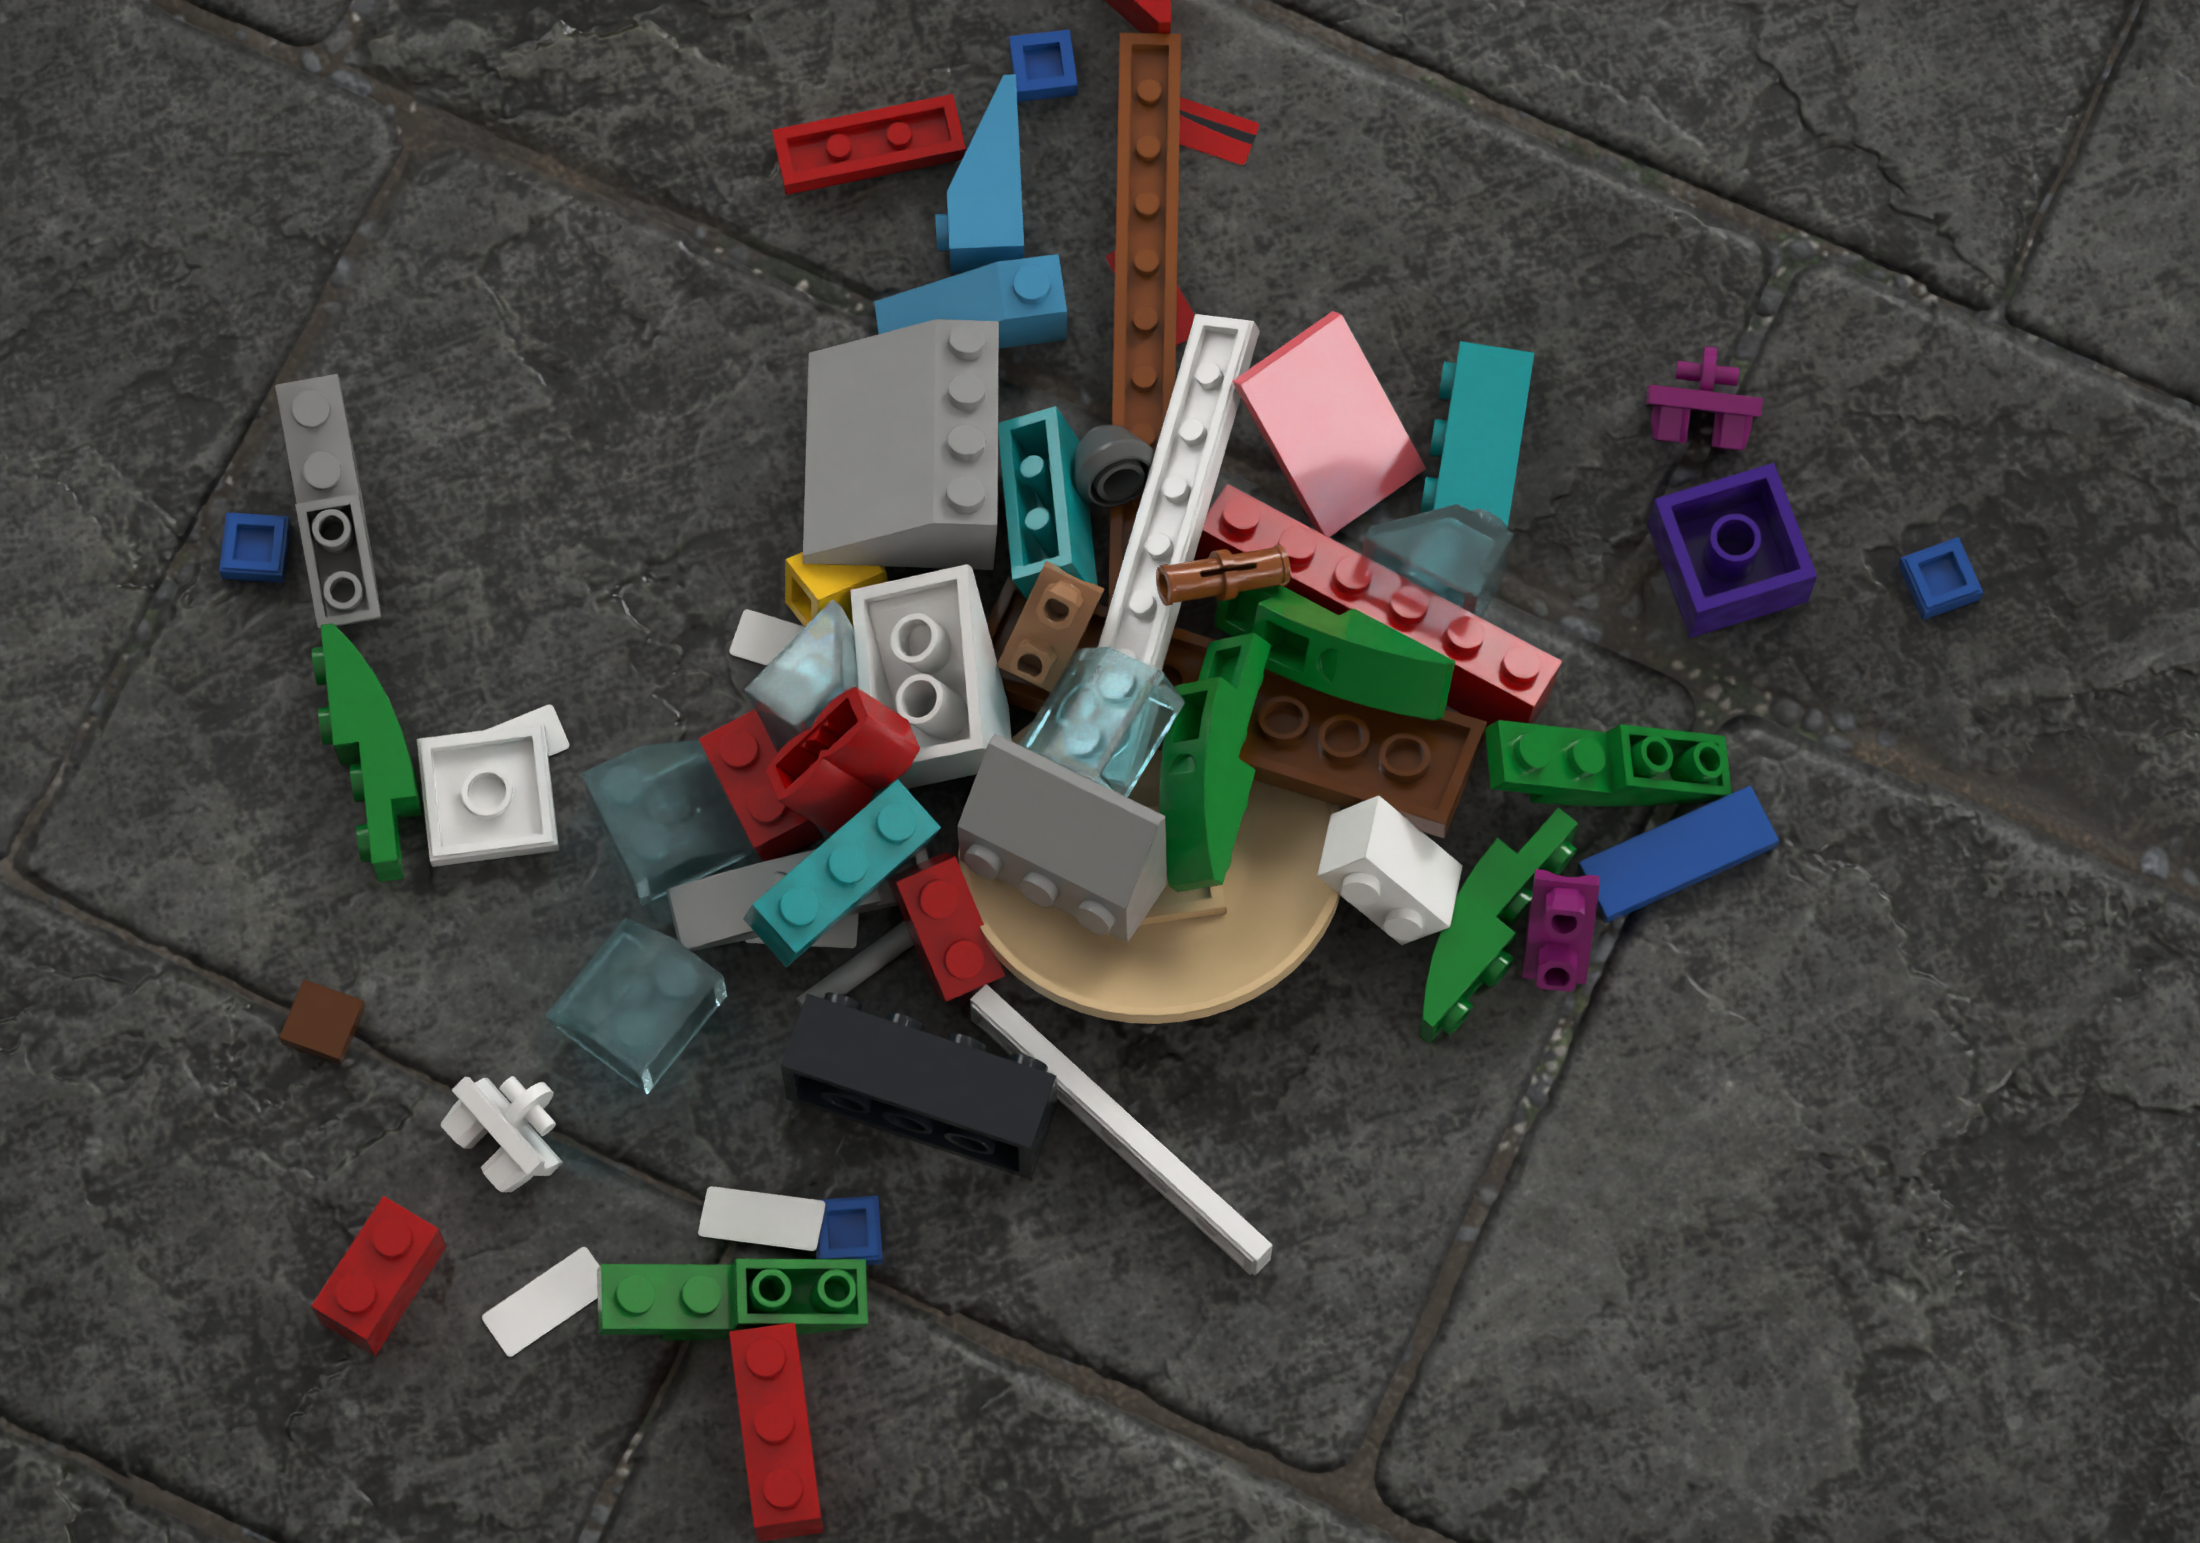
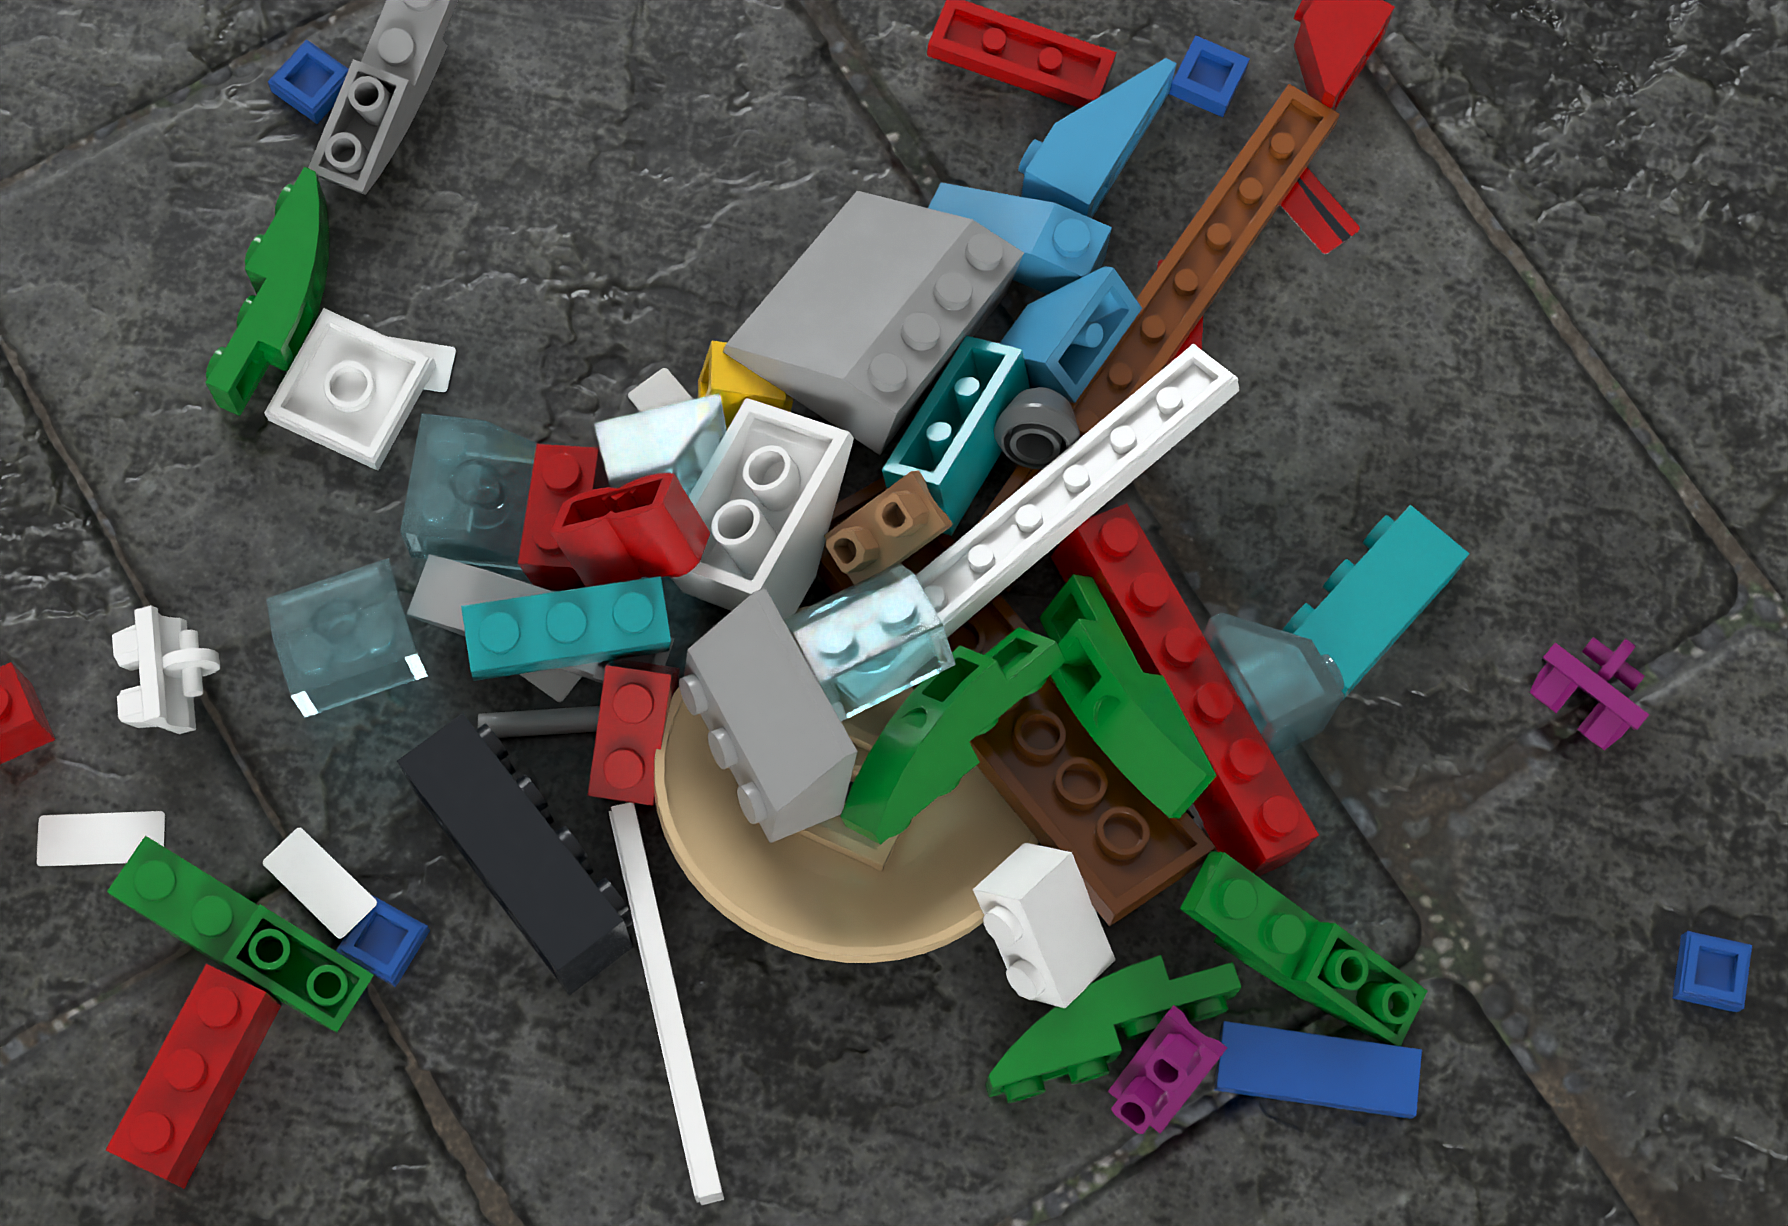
camera: 30 degrees right, 0 degrees up
reddish brown tile [279,979,366,1065] -> none
dark orange pin [1156,544,1291,606] -> none
tile [1232,311,1426,537] -> none
dark purple brick [1647,463,1817,638] -> none
none -> dark azure slope [999,266,1142,403]

